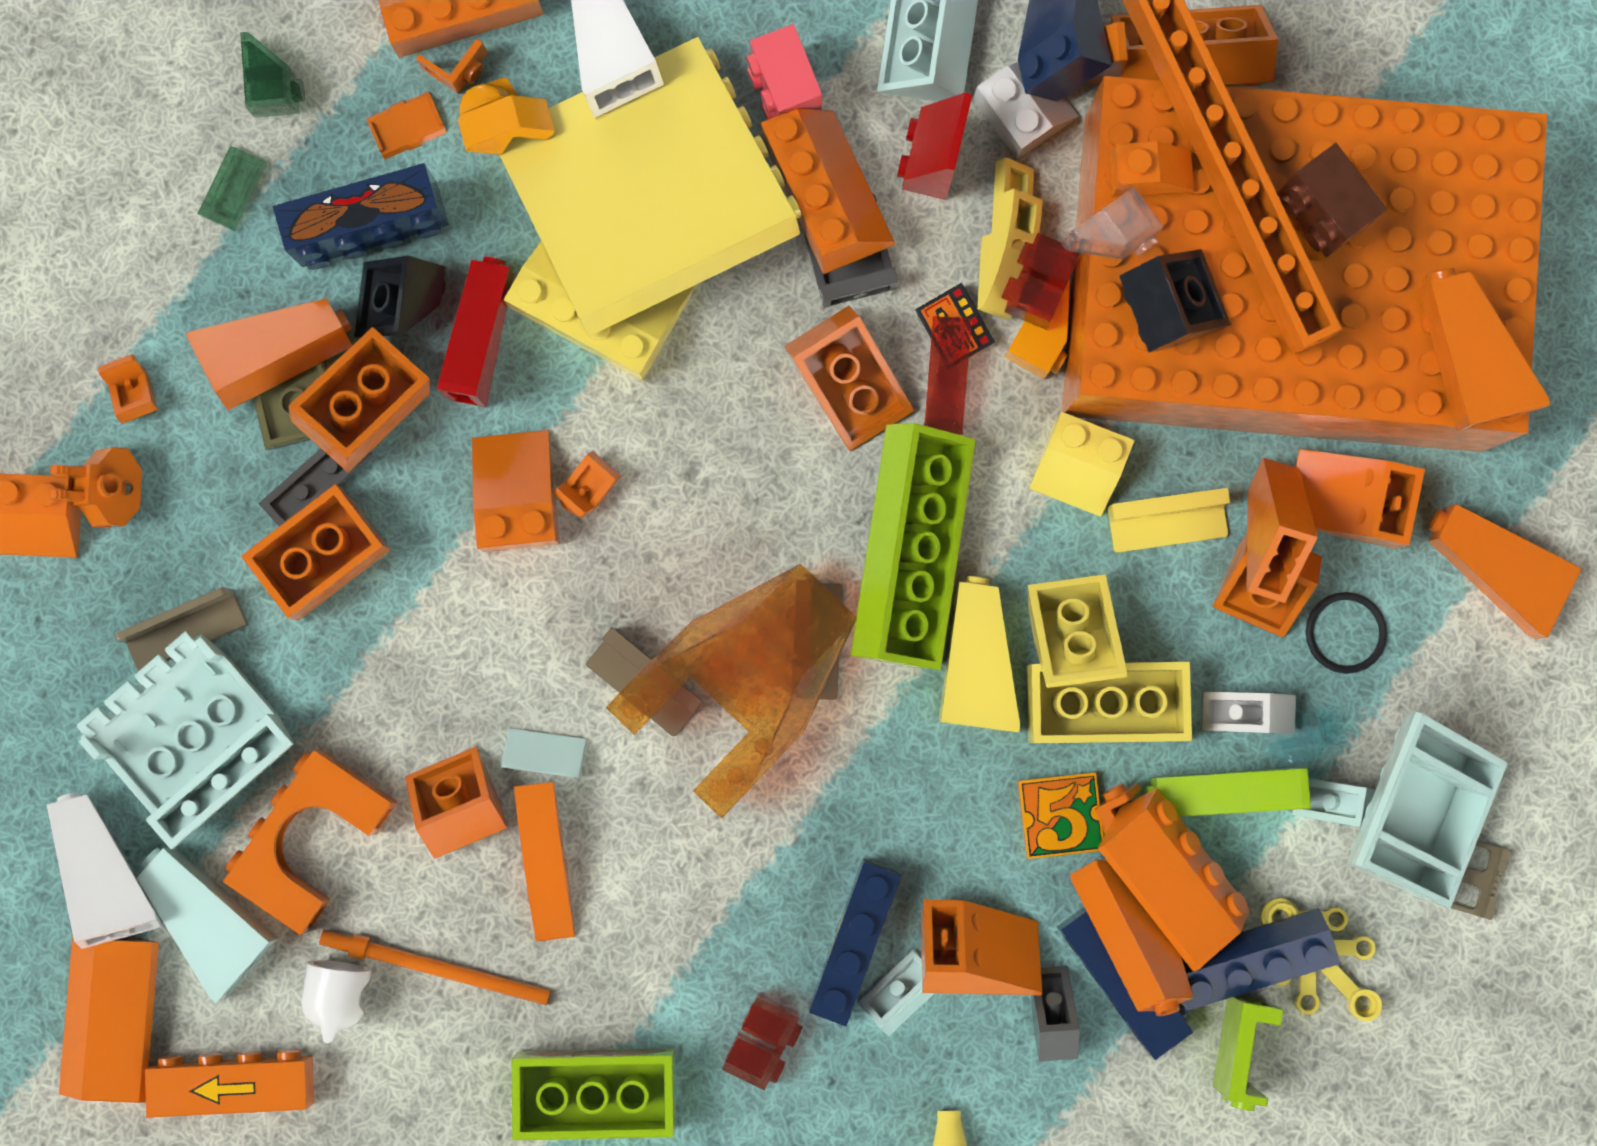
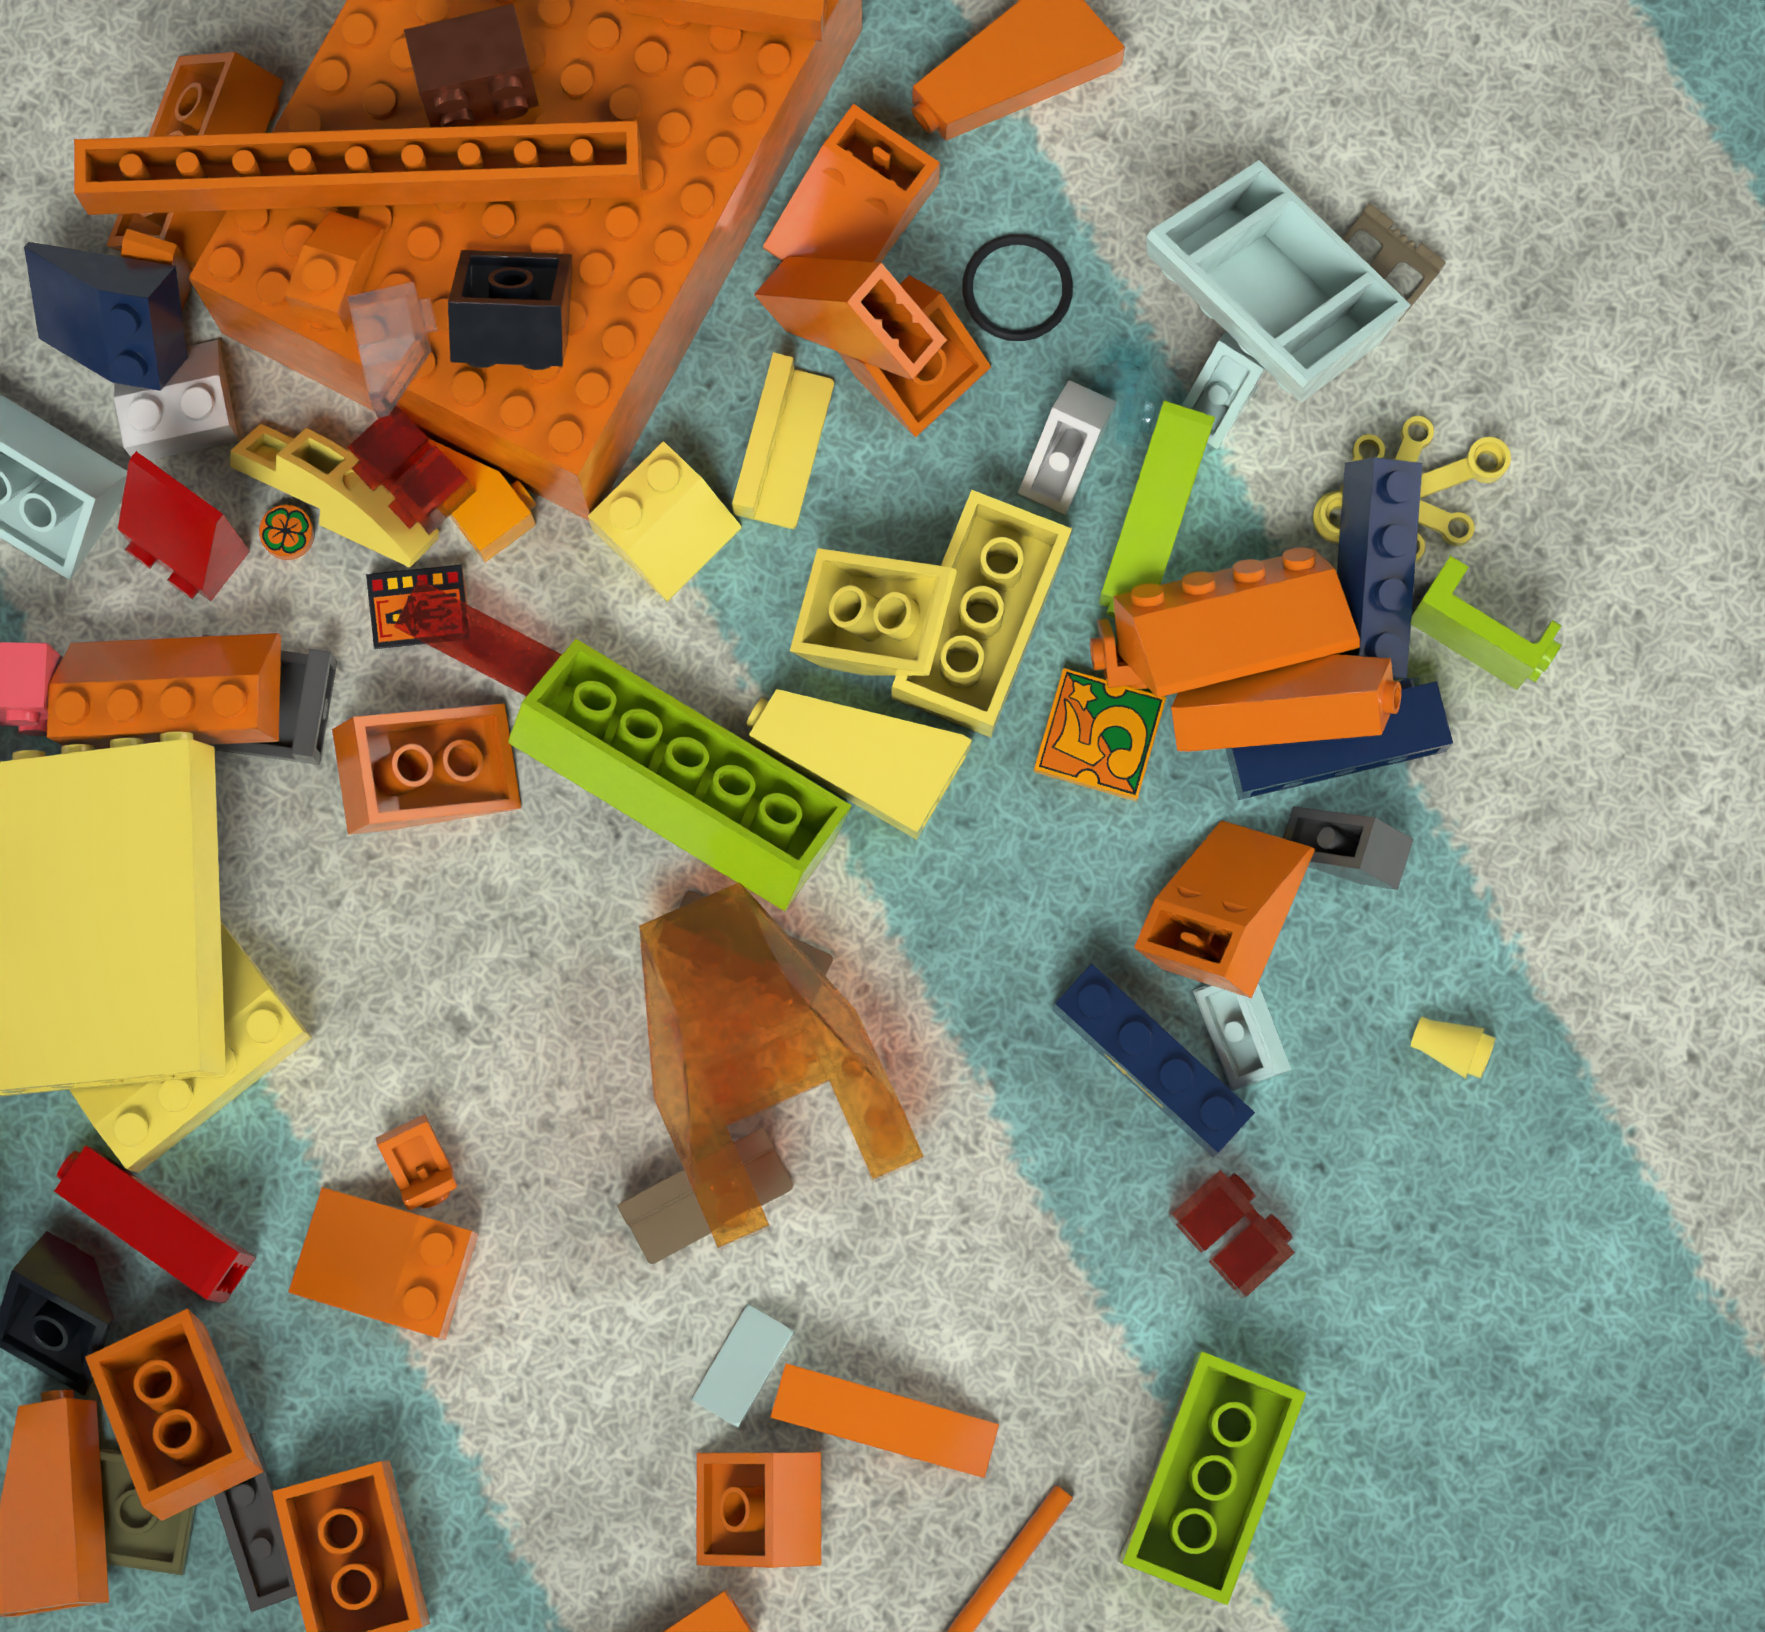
camera: 65 degrees left, 5 degrees down
none -> tile [259,505,315,560]

